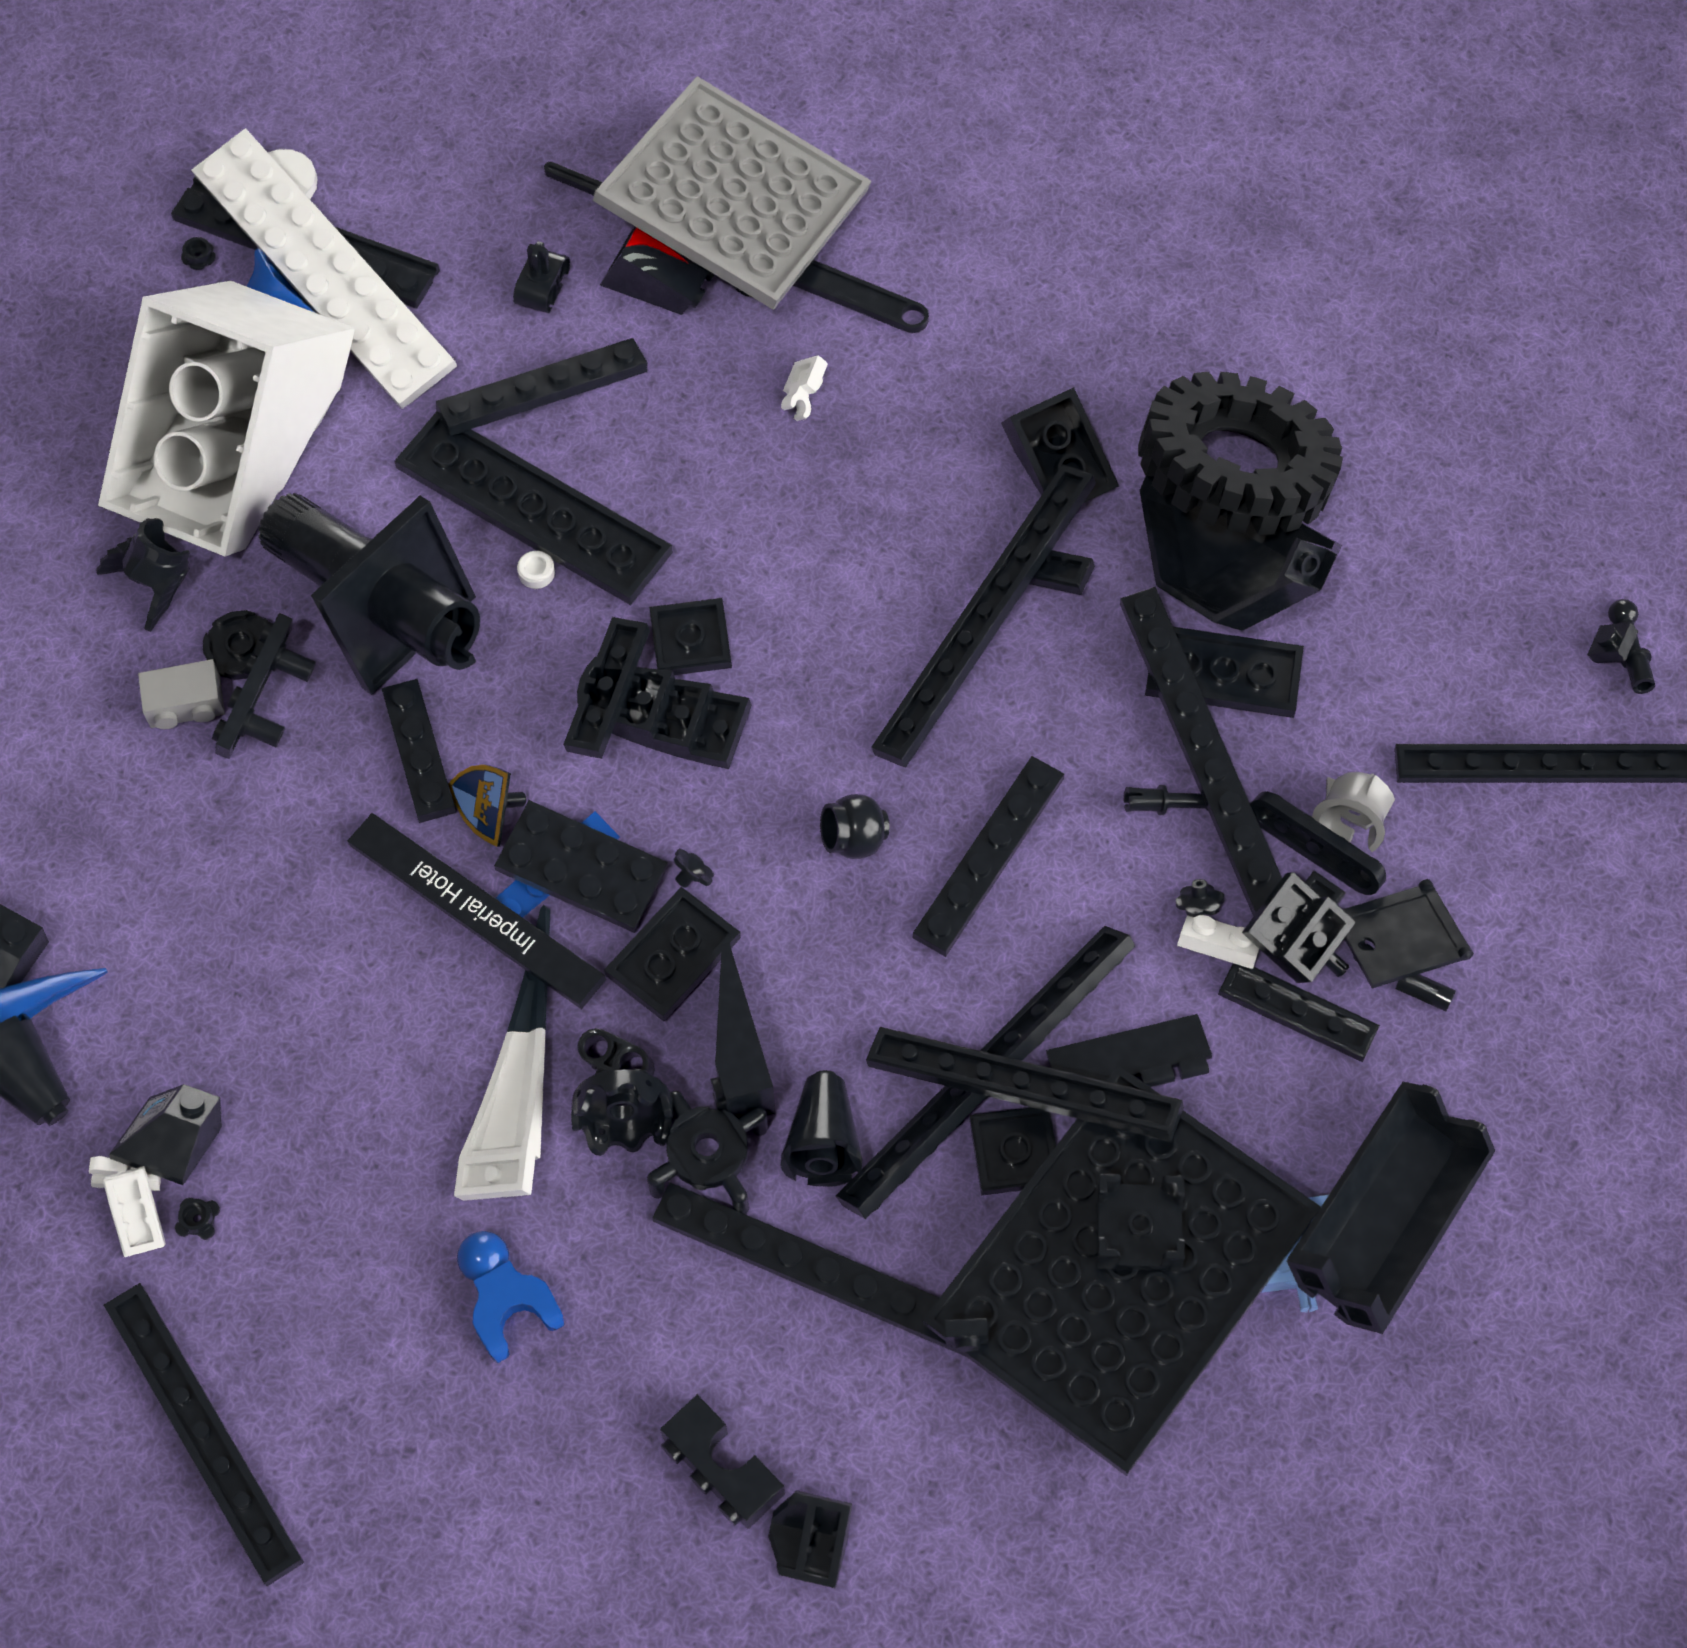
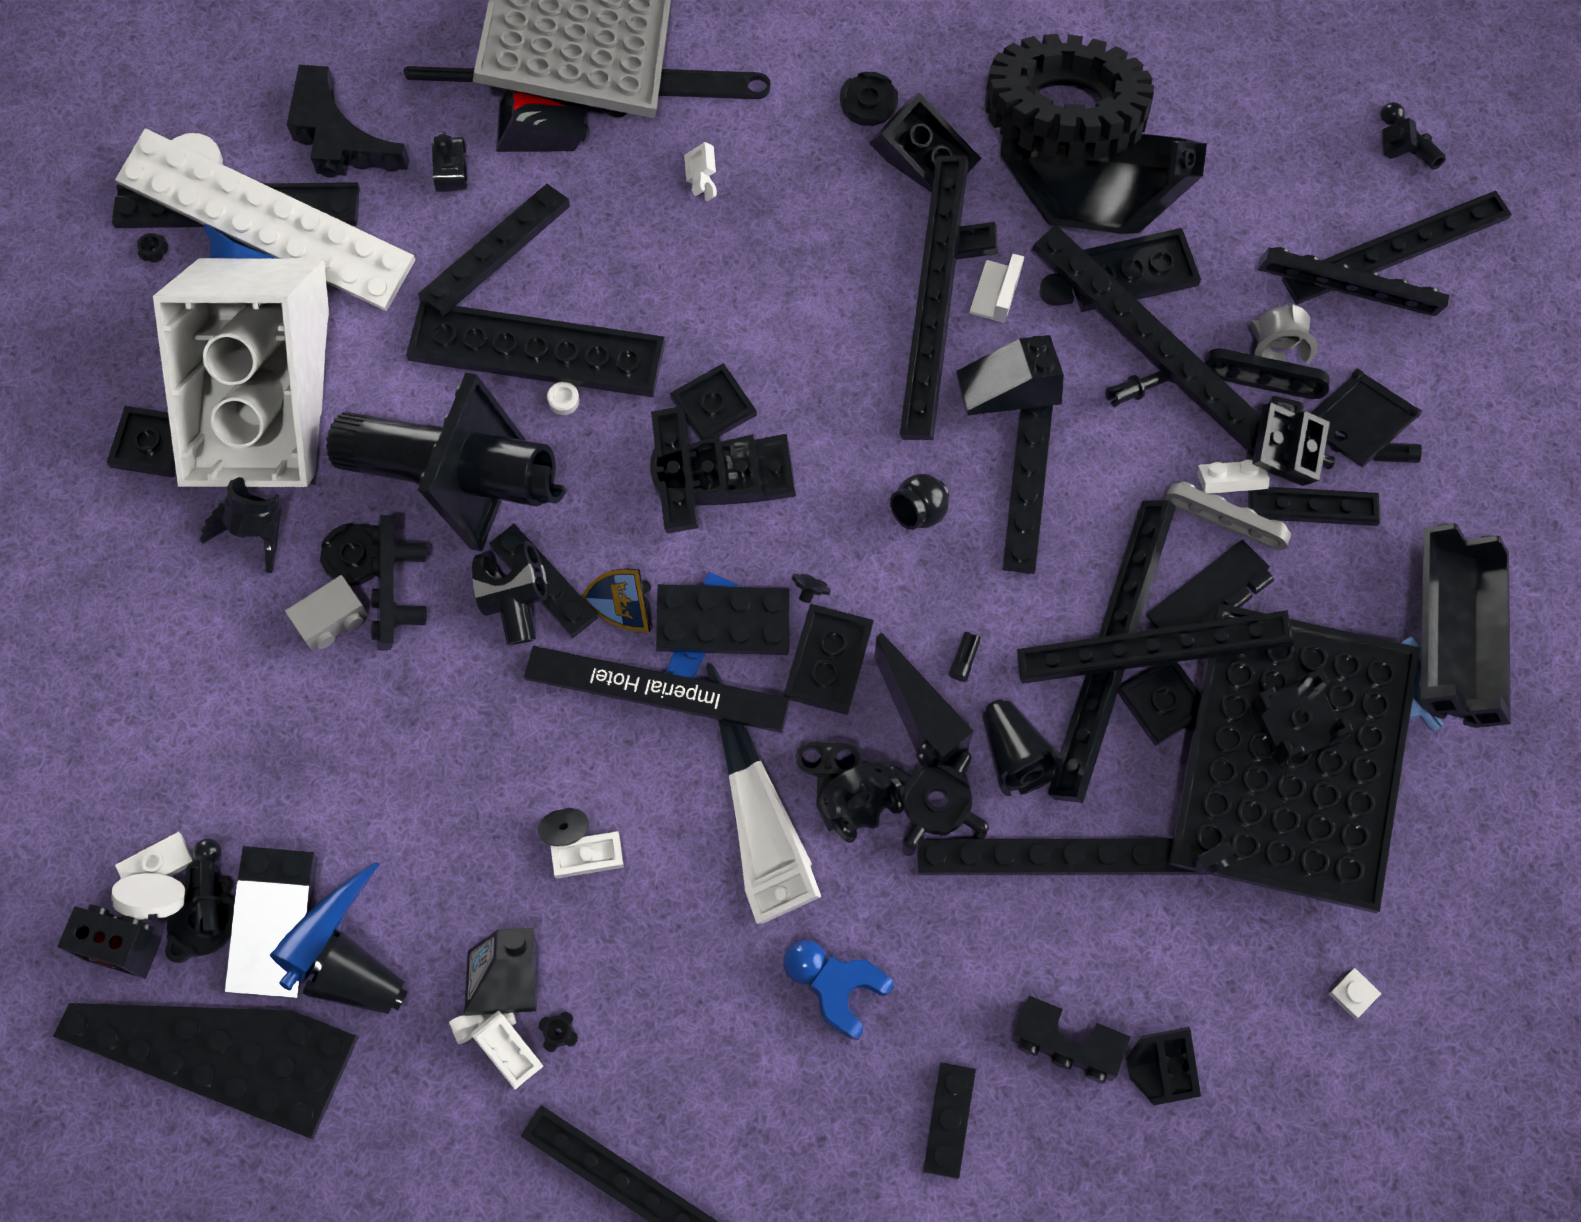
camera: 25 degrees left, 5 degrees up
black plant [1176,879,1224,917] -> none
none -> black plate [106,406,175,477]
none -> black arch [287,64,409,178]
none -> black connector [472,541,548,645]
none -> black piece [538,808,589,846]
none -> white plate [550,831,624,879]
none -> black tile [840,72,898,126]
none -> black plate [923,1062,976,1179]
none -> black piece [948,632,981,682]
none -> black slope [956,335,1064,416]
none -> white panel [969,254,1024,323]
none -> black tile [1039,273,1074,306]
none -> light grey plate [1165,481,1292,550]
none -> black plate [1257,247,1449,316]
none -> white plate [1329,968,1382,1020]

